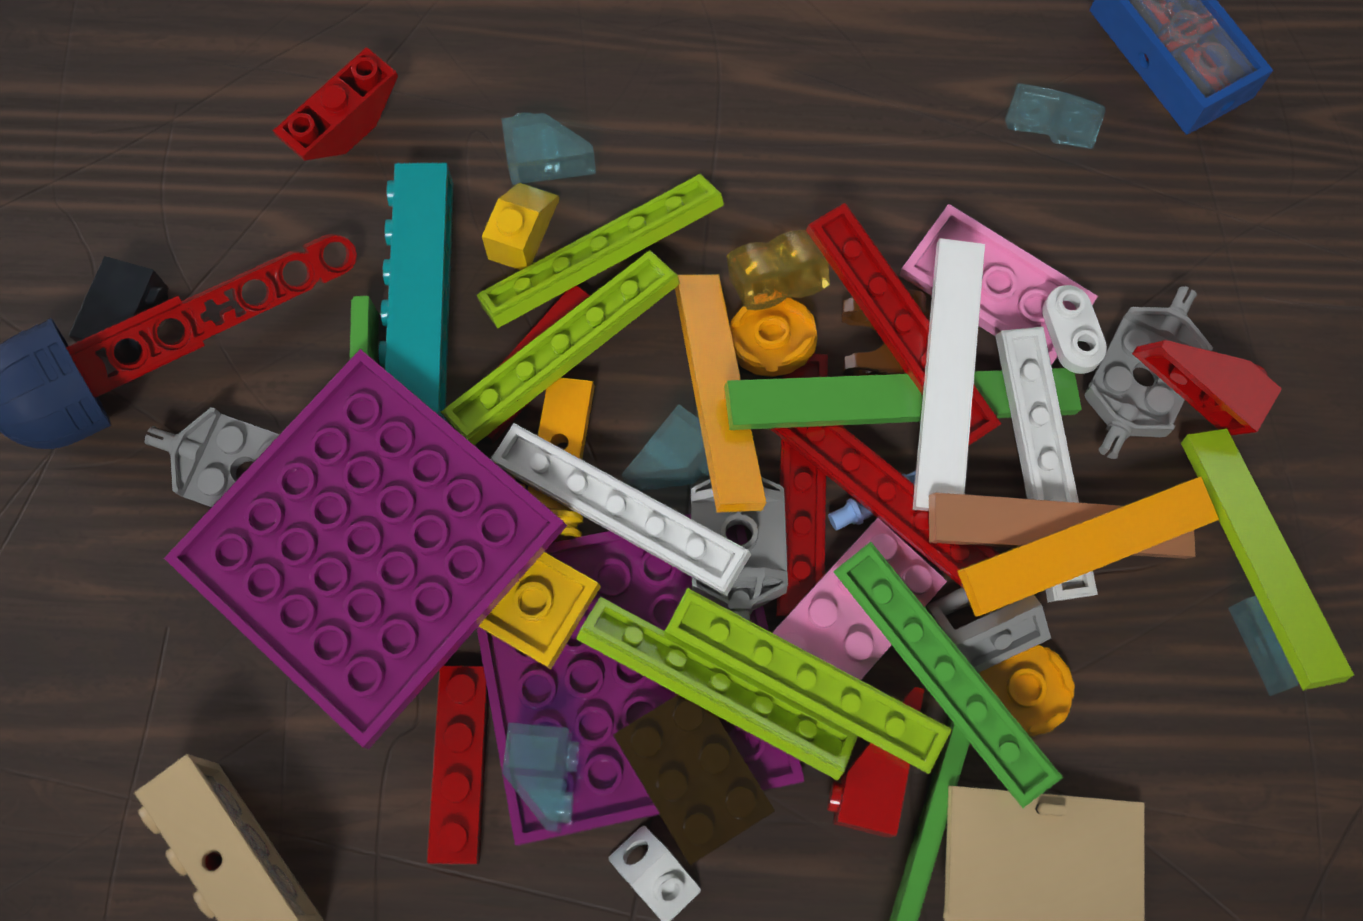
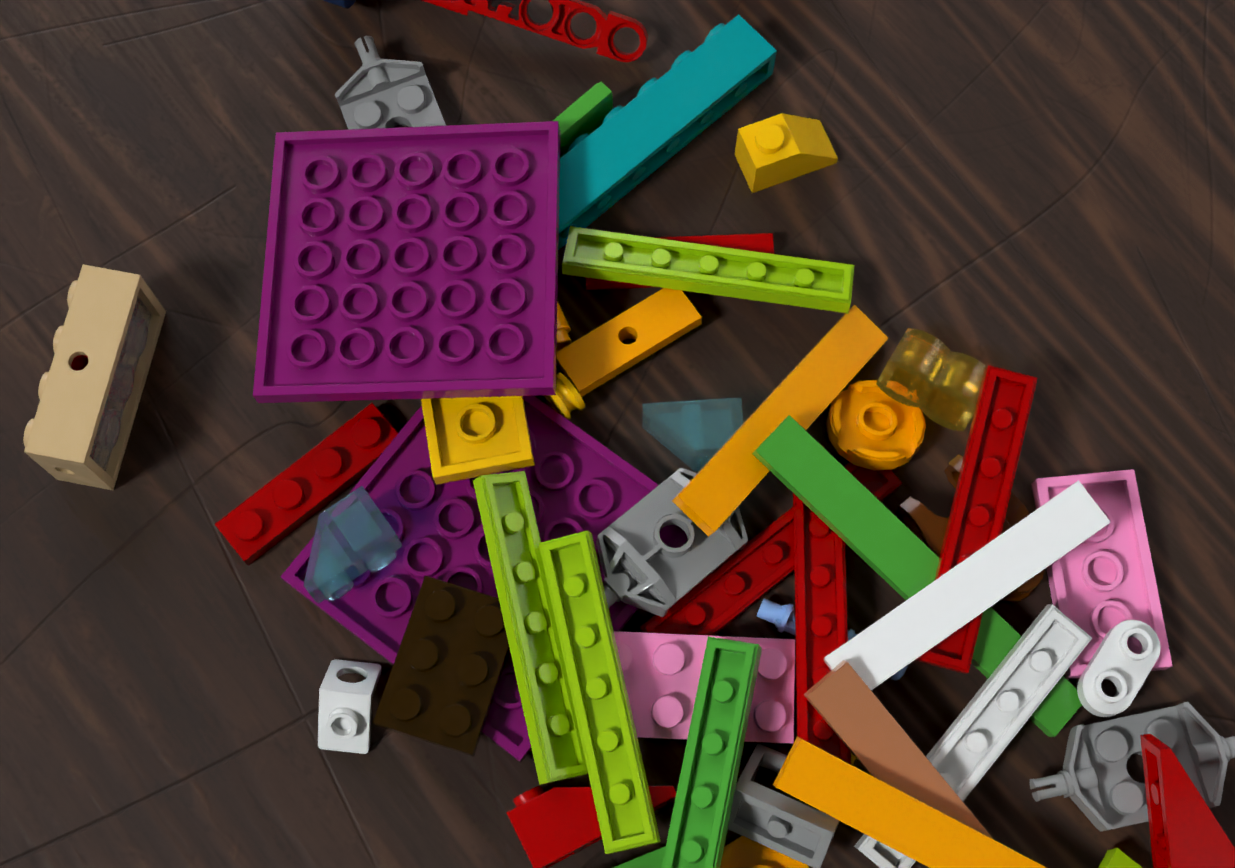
camera: 50 degrees right, 0 degrees up
lime tile [477,174,724,329] -> none
white tile [491,423,751,596] -> none
clear light blue slope [502,112,596,185] -> none

